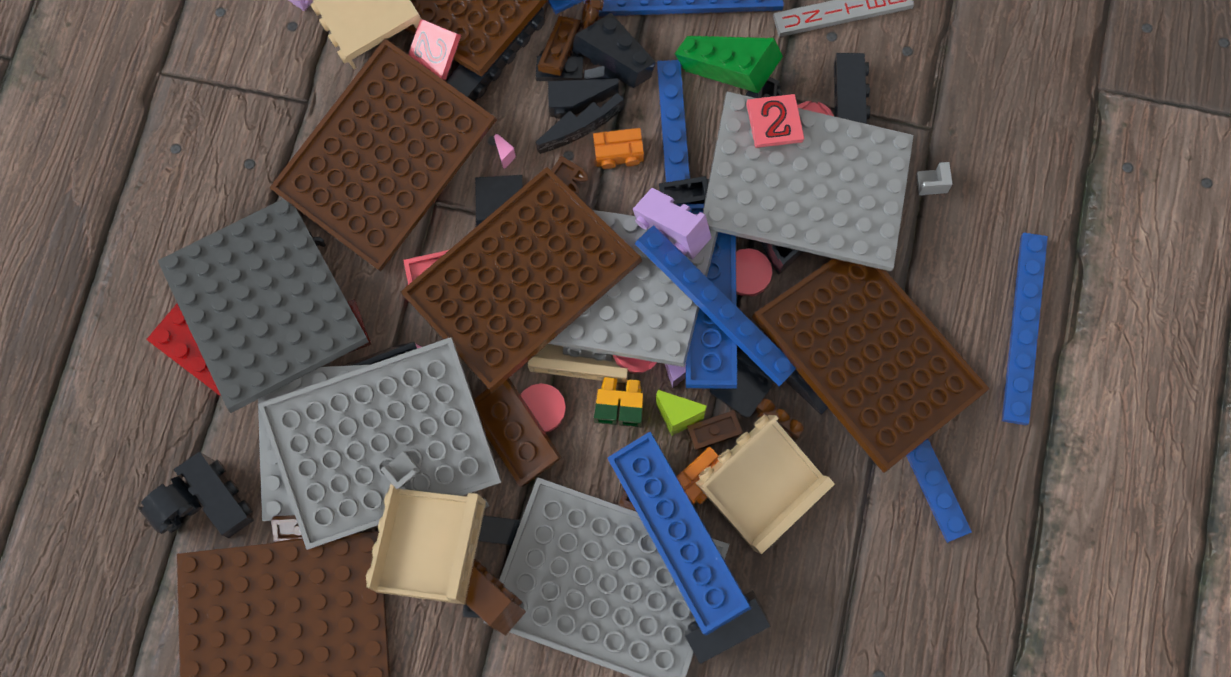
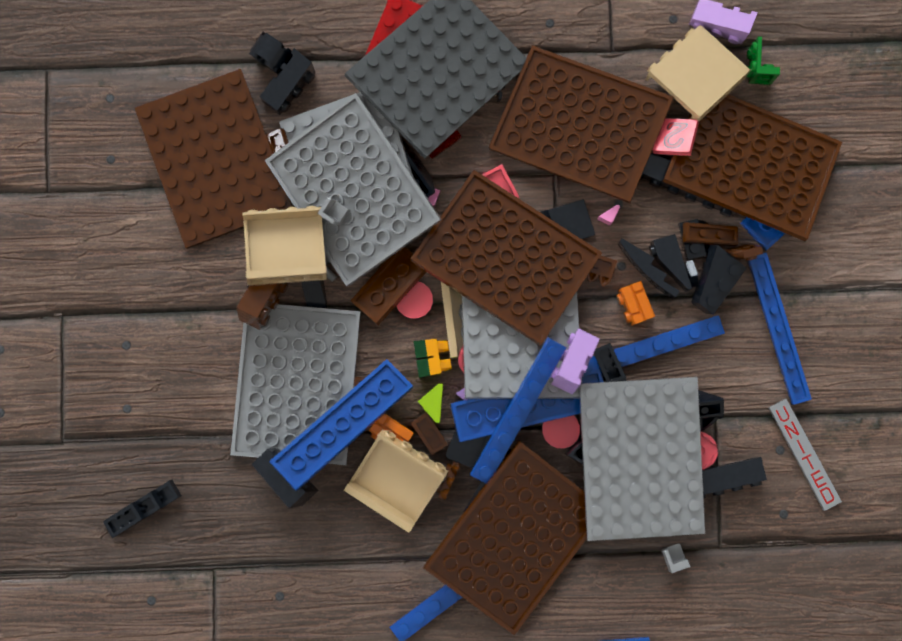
camera: 70 degrees right, 10 degrees up
green wedge [675,36,783,93] -> none
coral tile [746,94,804,148] -> none

